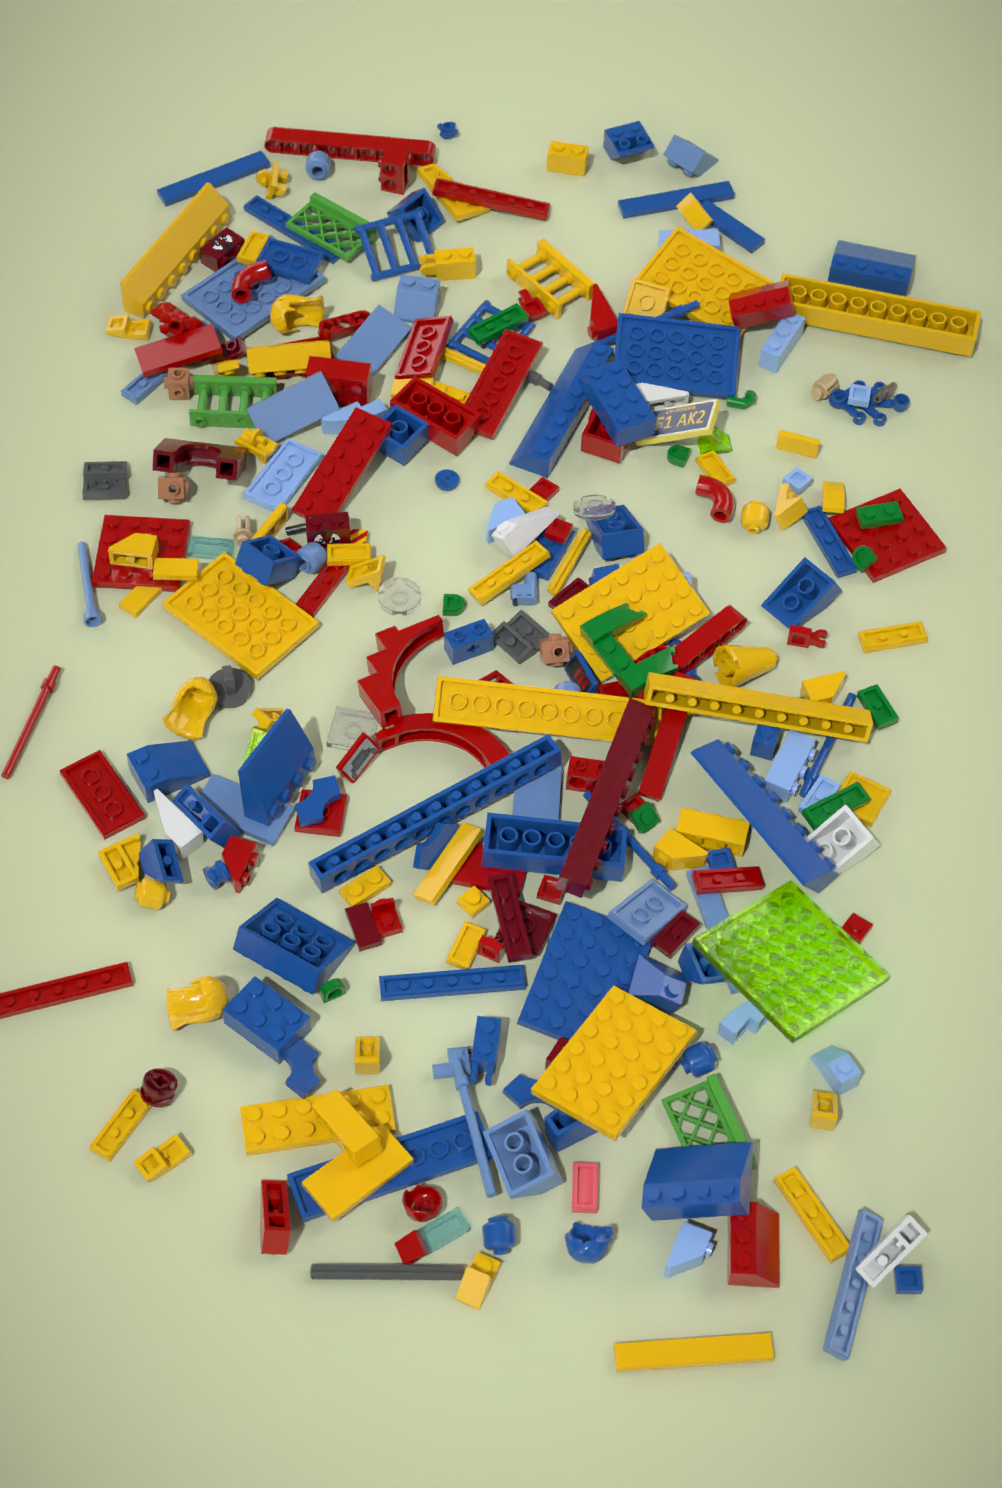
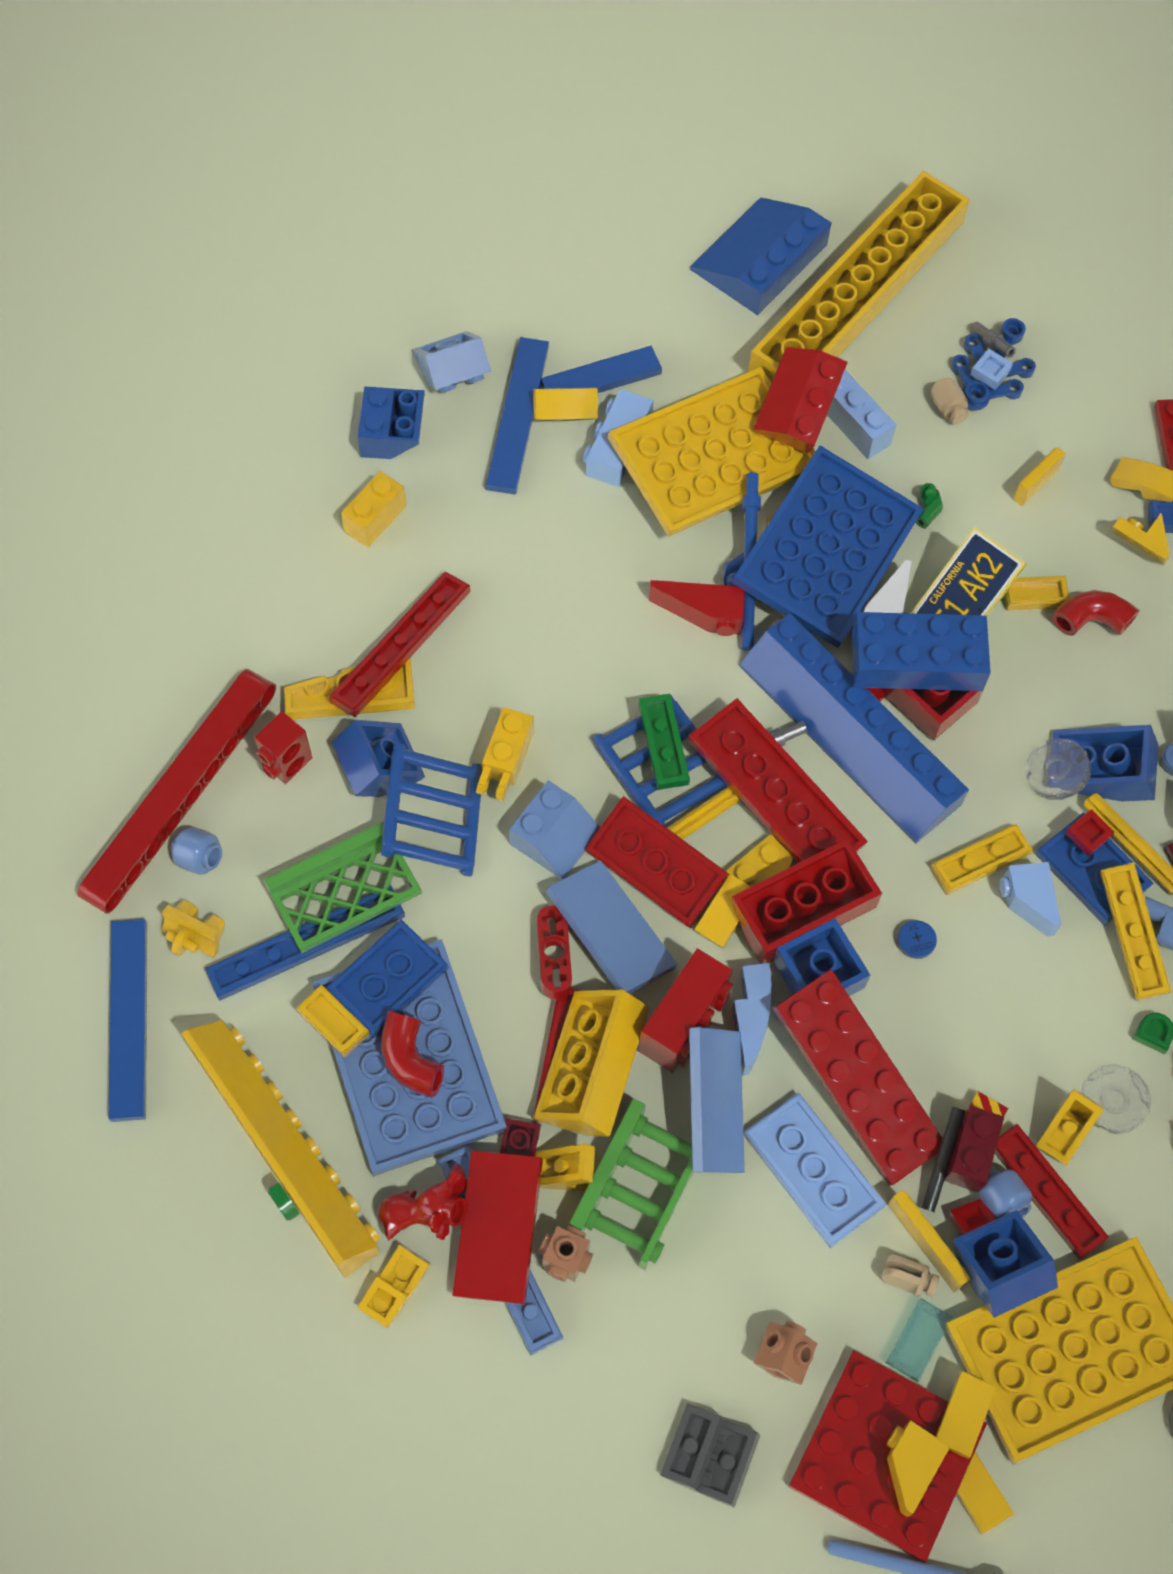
camera: 65 degrees left, 10 degrees up
dark red arch [152,438,248,481] -> none
dark red brick [199,227,245,272] -> none
yellow hips [235,428,278,464] -> none
yellow piece [270,294,325,334] -> none
yellow tile [327,543,371,566] -> none
blue plate [437,121,458,140] -> none
white slope [491,507,560,557] -> none
yellow fence [506,239,595,319] -> none
red plate [518,289,547,322] -> none
red tile [530,476,559,502] -> none
yellow tile [622,278,672,317] -> none
green tile [667,445,691,468] -> none
yellow head [740,500,770,534] -> none
light blue plate [782,467,813,495] -> none

